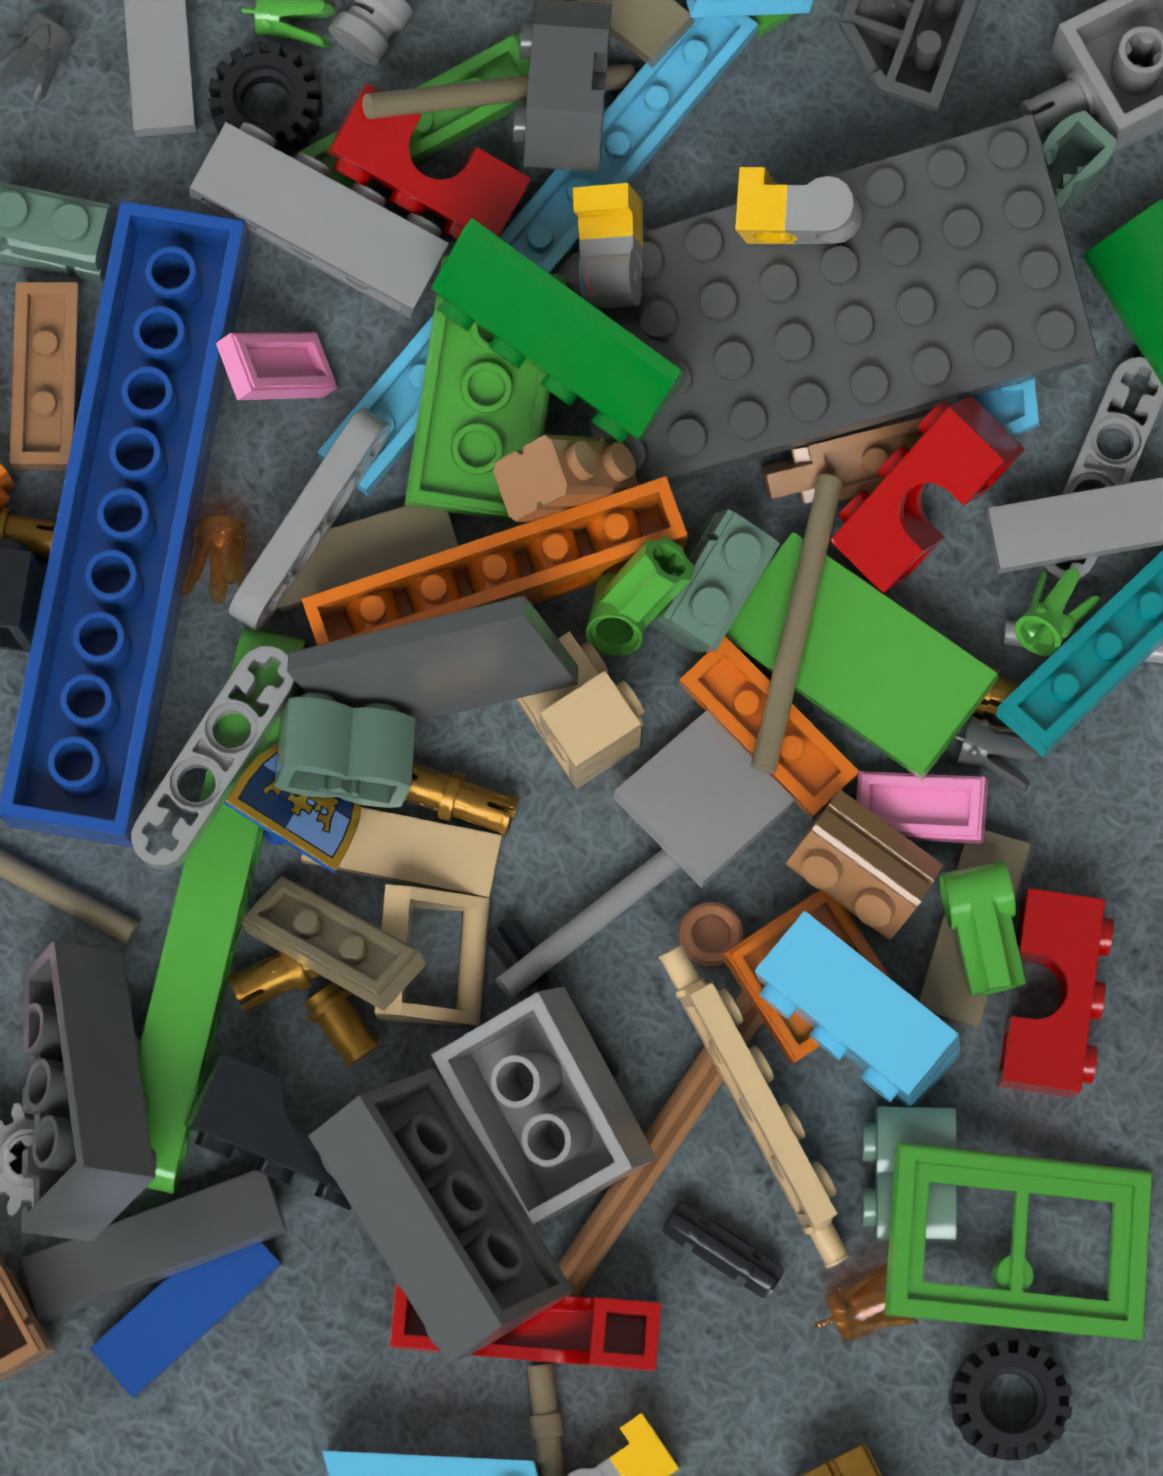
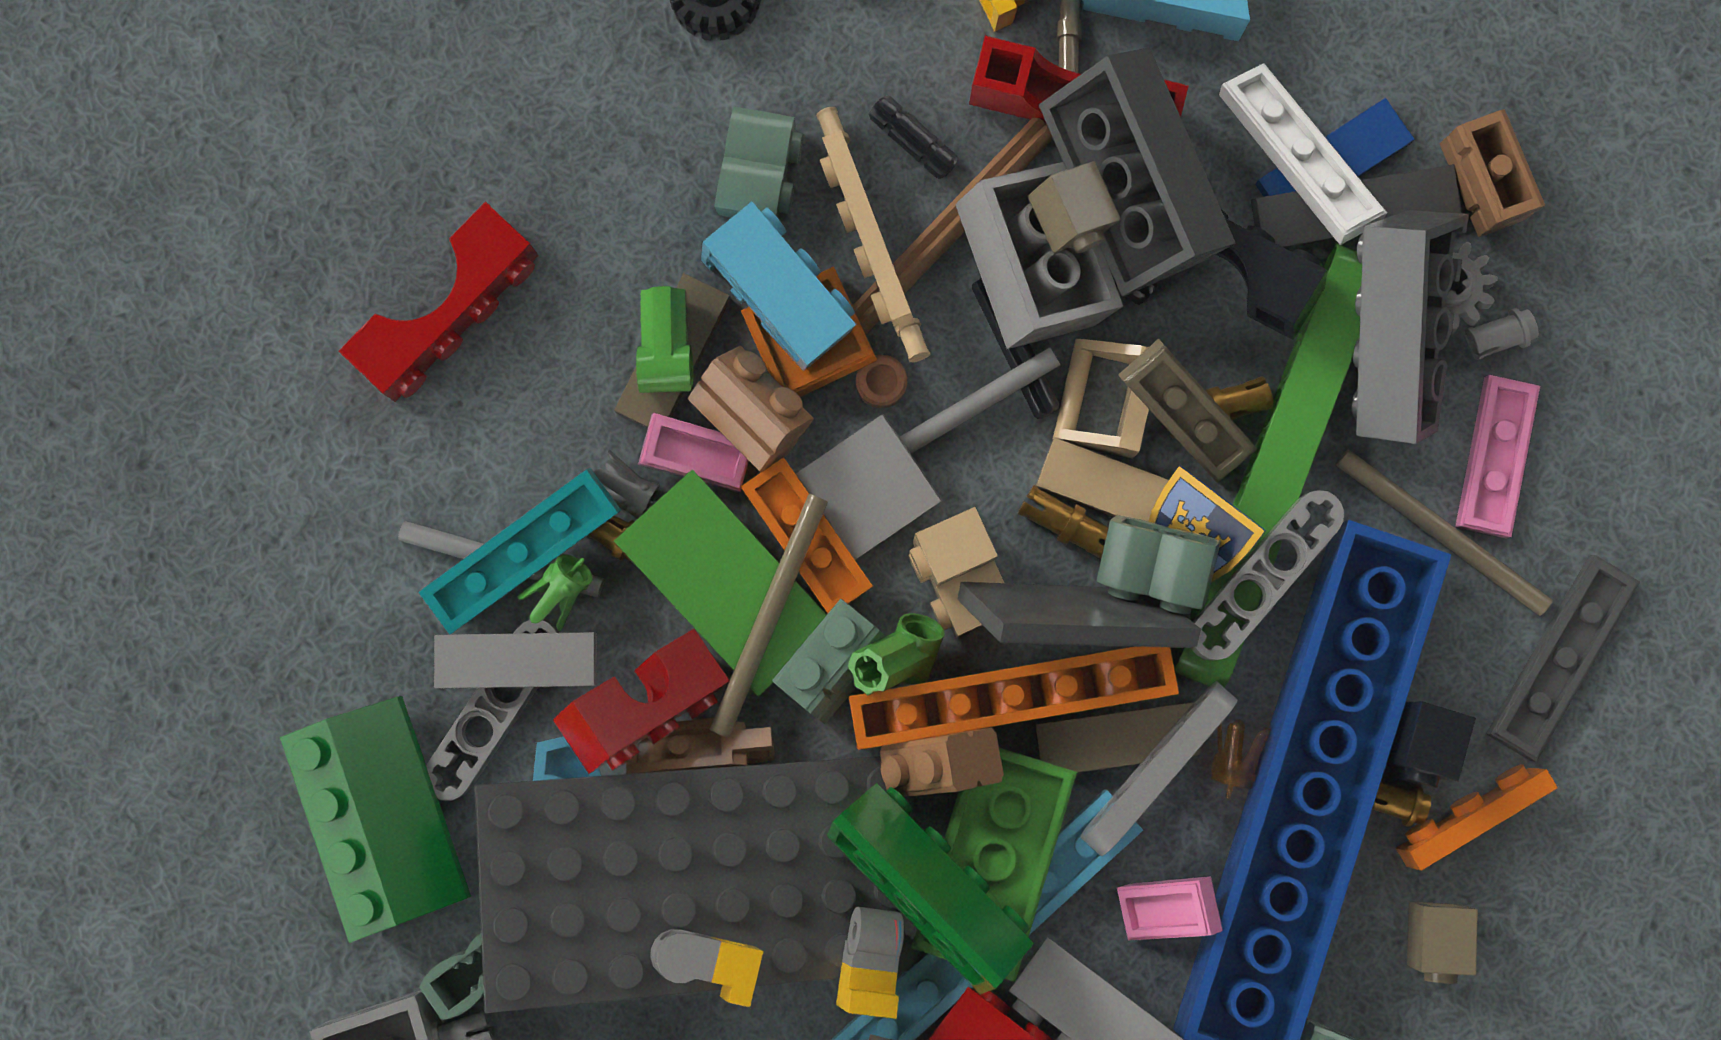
camera: 170 degrees left, 5 degrees up
medium nougat plate [10,282,81,470] -> none
pearl gold pin [304,982,382,1068] -> none
clear orange piece [815,1261,918,1343] -> none
bright green door [884,1142,1152,1340] -> none
red arch [997,888,1114,1098] -> none
none -> dark tan brick [1028,161,1121,253]
none -> white tile [1219,63,1387,245]

